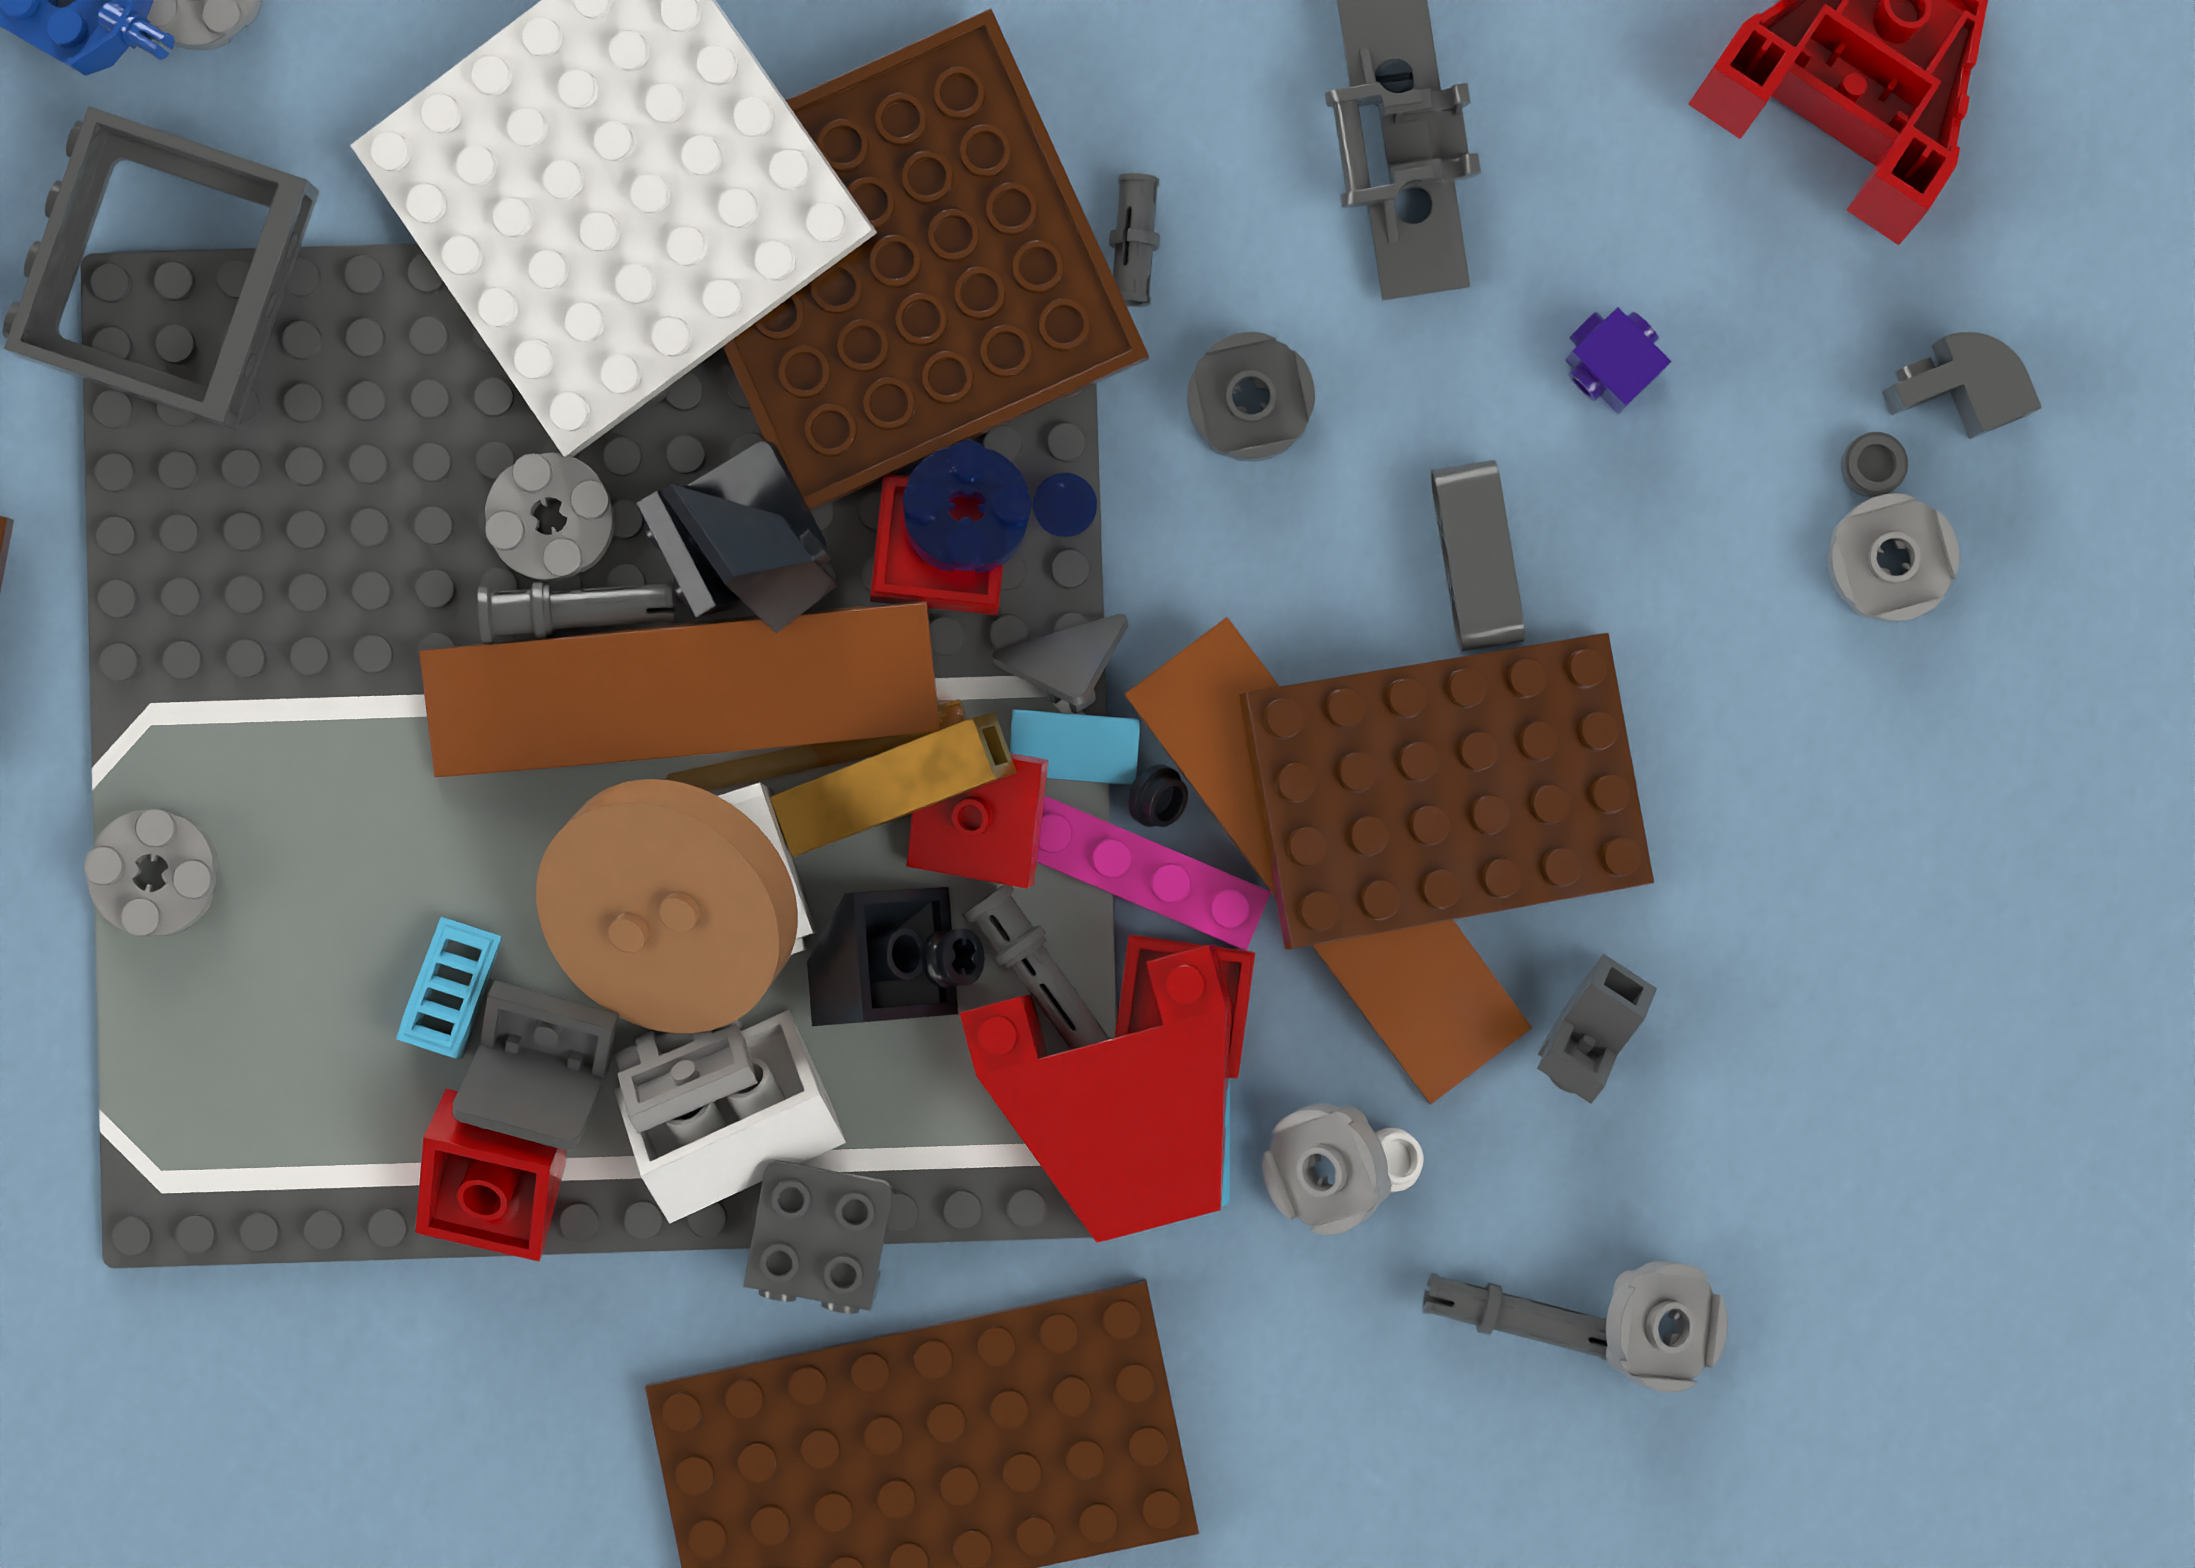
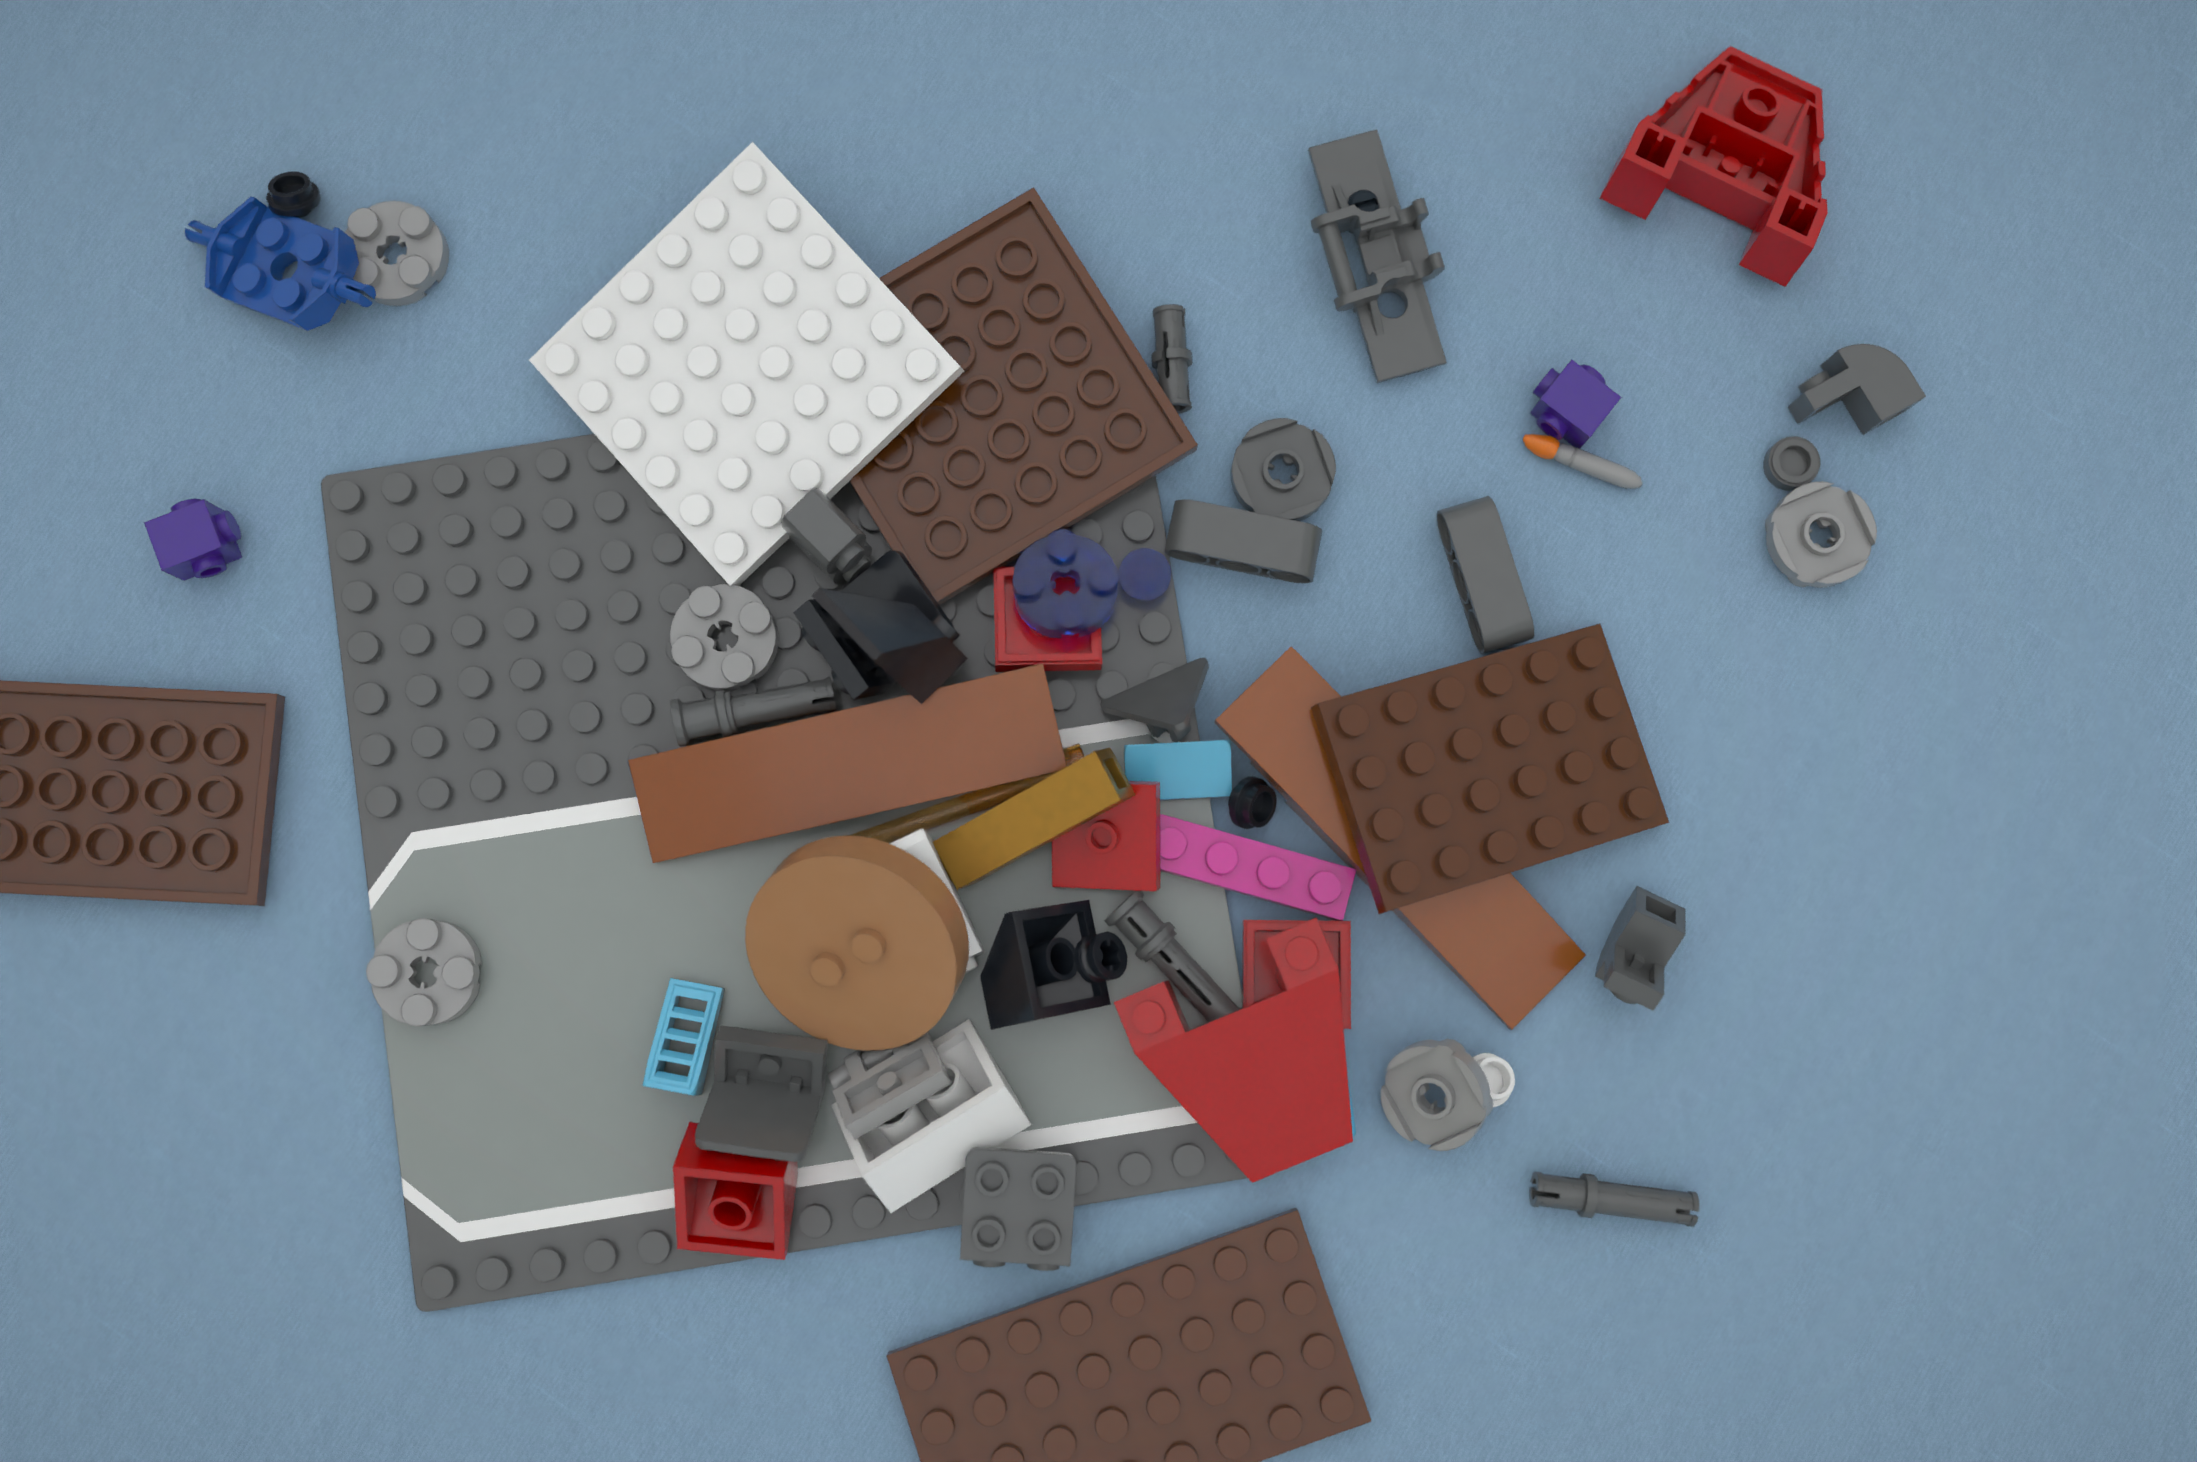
camera: 10 degrees left, 5 degrees down
dark grey piece [3,106,320,431] -> none
light grey plate [1606,1260,1728,1392] -> none
none -> dark grey brick [781,488,872,585]
none -> dark grey beam [1164,499,1323,584]
none -> light grey piece [1522,434,1643,489]

